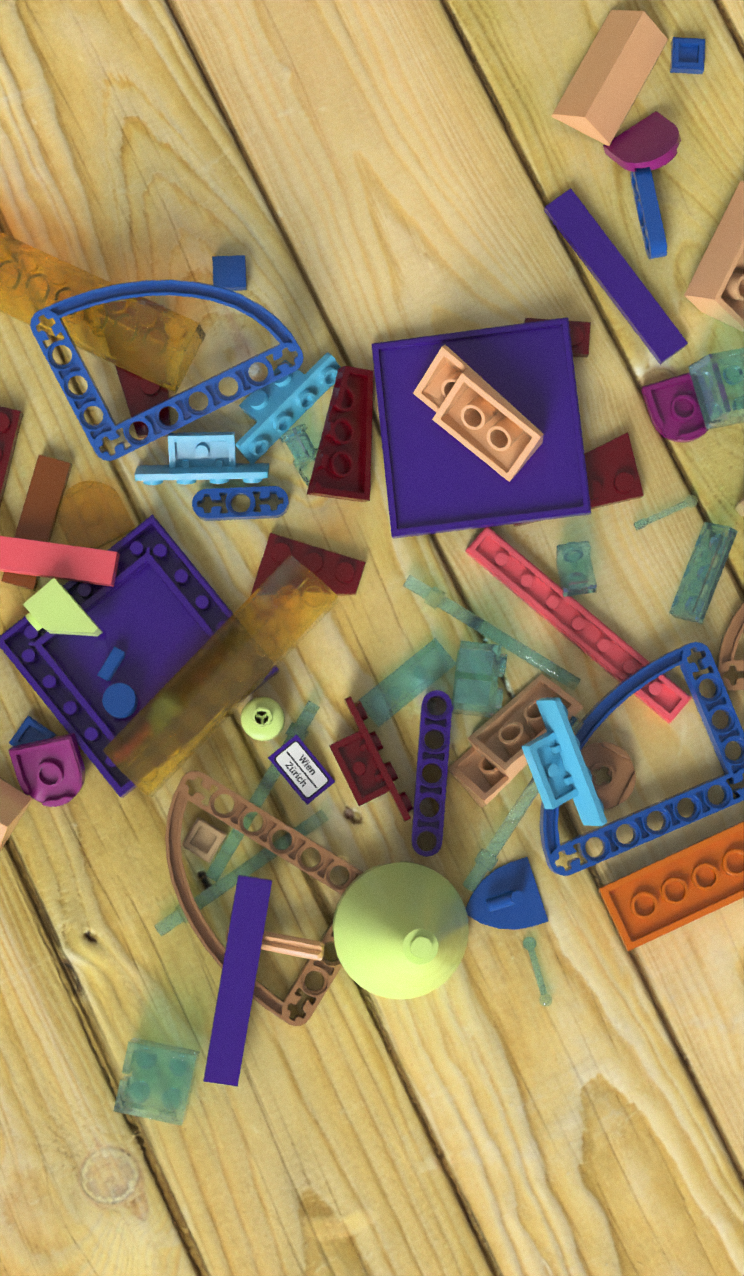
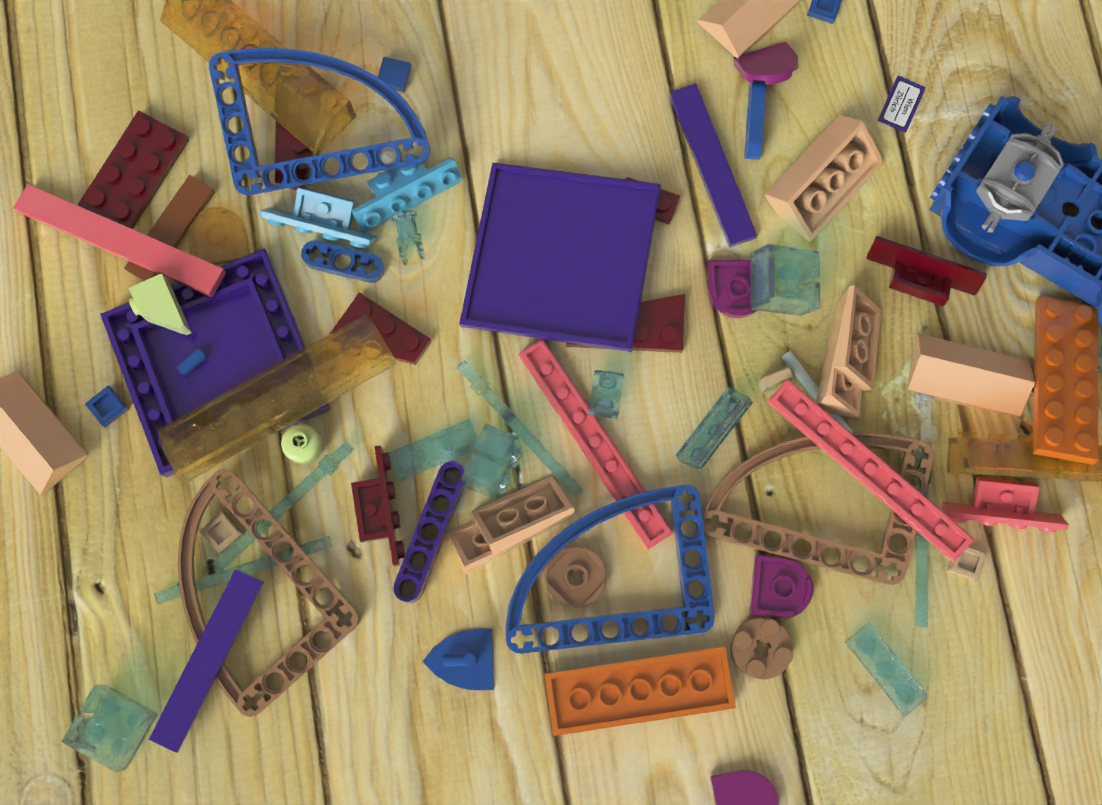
camera: 15 degrees right, 5 degrees down
magenta tile [8,733,85,807] -> none
blue tile [102,683,138,718] -> none
light nougat axle [226,927,325,960] -> none
sticker [268,734,335,805] -> none
dark red wing [306,366,374,502] -> none
yellowish green cone [332,861,469,999] -> none
light nougat slope [413,345,544,482] -> none
clear light blue bar [463,716,584,892] -> none
medium azure bracket [521,697,607,826] -> none
clear light blue hinge [523,937,552,1007] -> none
clear light blue hinge [634,495,698,530] -> none

